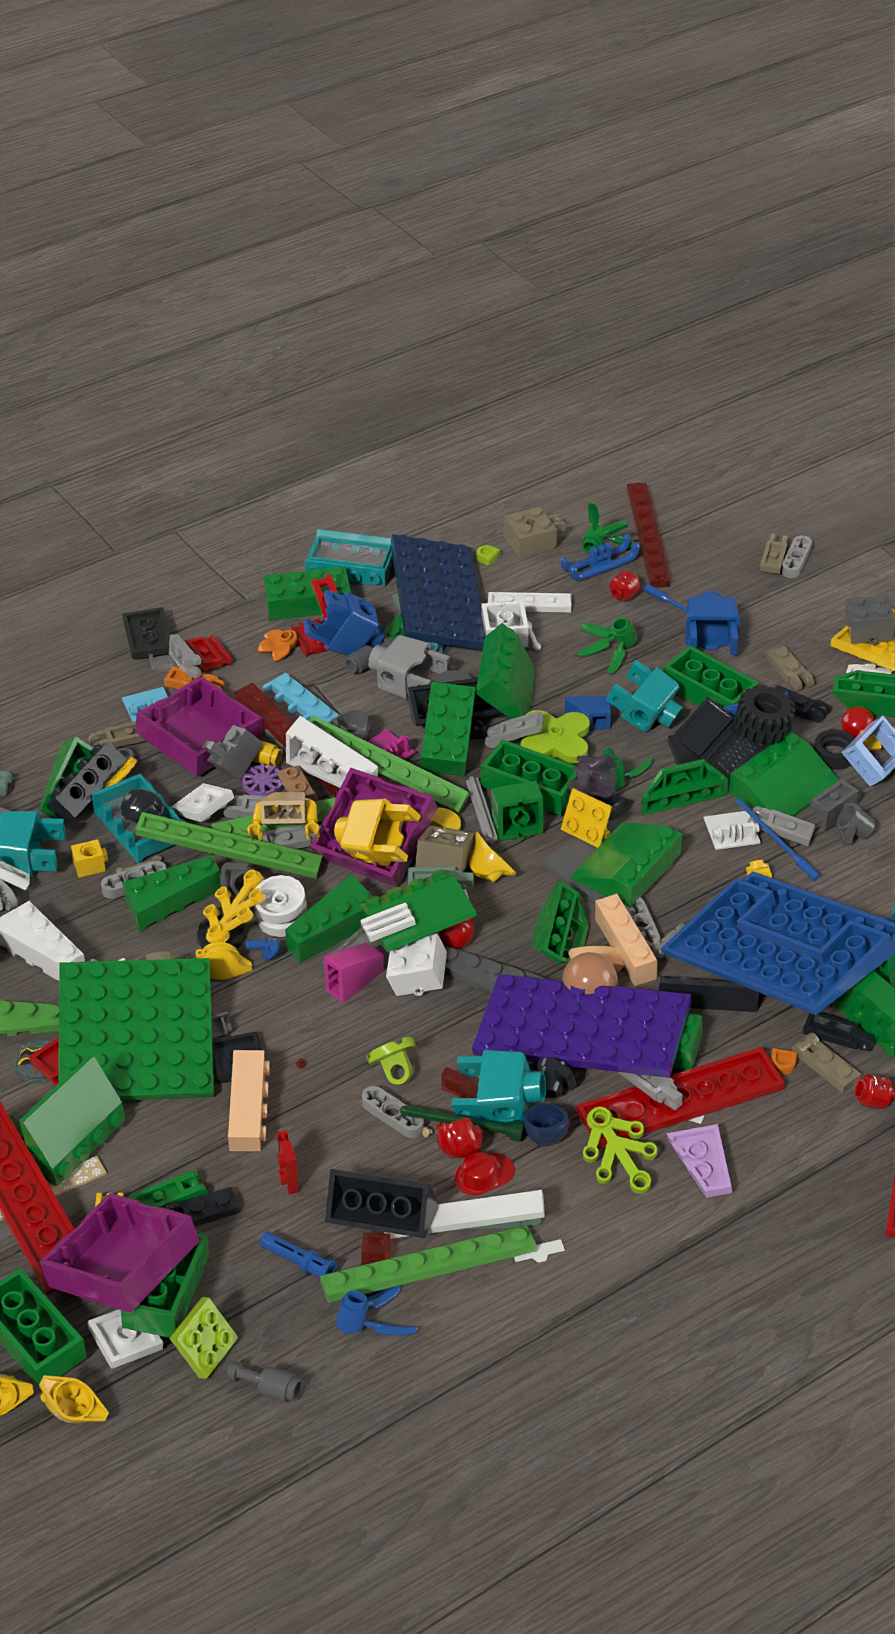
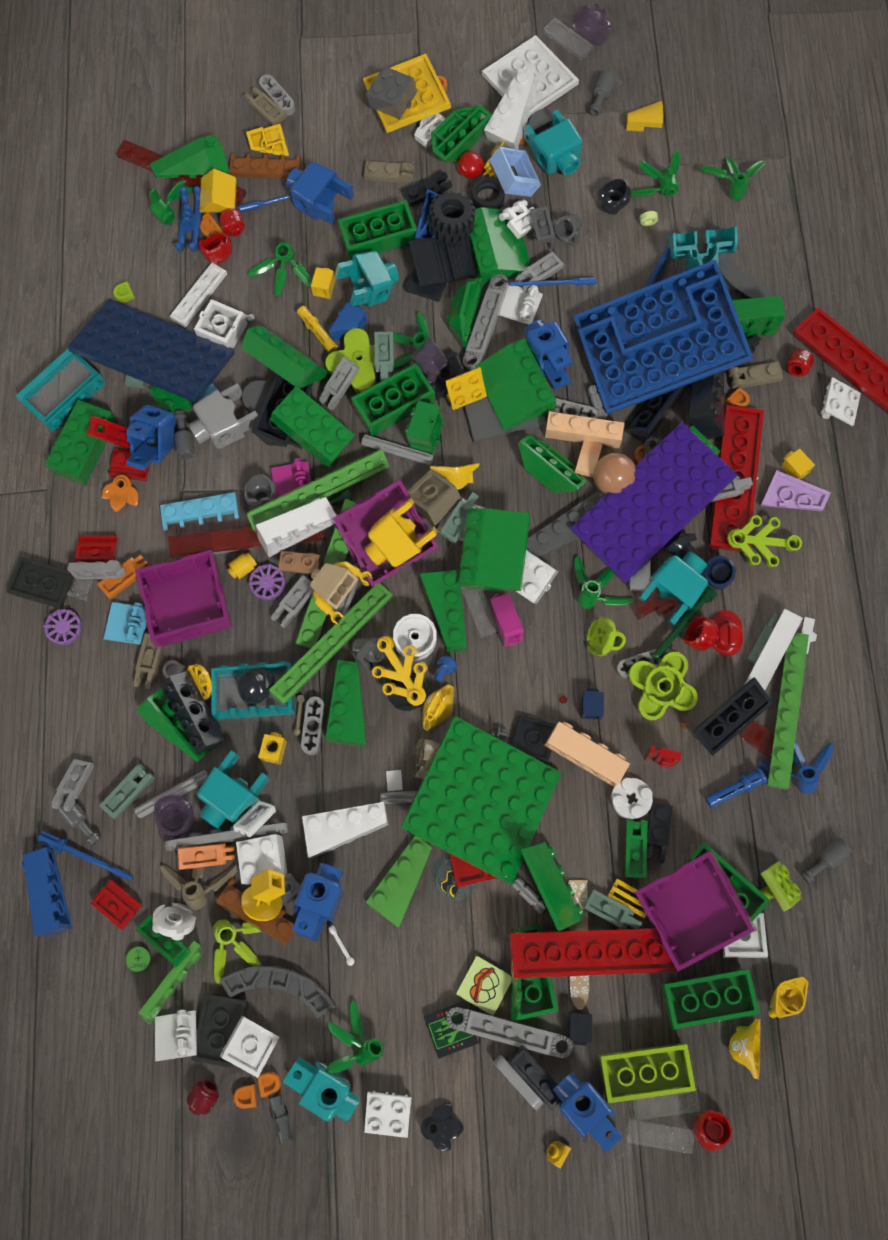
camera: 55 degrees left, 30 degrees up
white plate [172,783,234,822] -> none
dark grey hinge [203,725,263,780] -> none
white tile [361,902,416,942] -> none
yellow tile [430,808,461,830] -> none
dark tan hinge [503,507,567,558] -> none
yellow plate [746,860,772,878] -> none
none -> medium lavender wheel [44,609,82,645]
none -> green wedge [150,135,229,178]
none -> yellow slope [199,169,237,213]
none -> red hair [199,233,233,264]
none -> orange tile [200,212,225,239]
none -> dark orange hinge [229,153,301,179]
none -> yellow slope [246,124,289,157]
none -> yellow pin [297,306,338,354]
none -> yellow brick [311,267,336,299]
none -> sand green hinge [374,332,394,382]
none -> light grey plate [462,274,509,371]
none -> white plate [499,200,534,239]
none -> blue piece [525,320,573,391]
none -> green plant [574,556,635,609]
none -> dark blue brick [581,688,604,720]
none -> sand green hinge [583,889,642,930]
none -> white plate [611,778,653,819]
none -> lime plant [628,652,698,720]
none -> black wedge [688,371,725,440]
none -> yellow brick [781,449,815,480]
none -> white hinge [821,377,861,426]

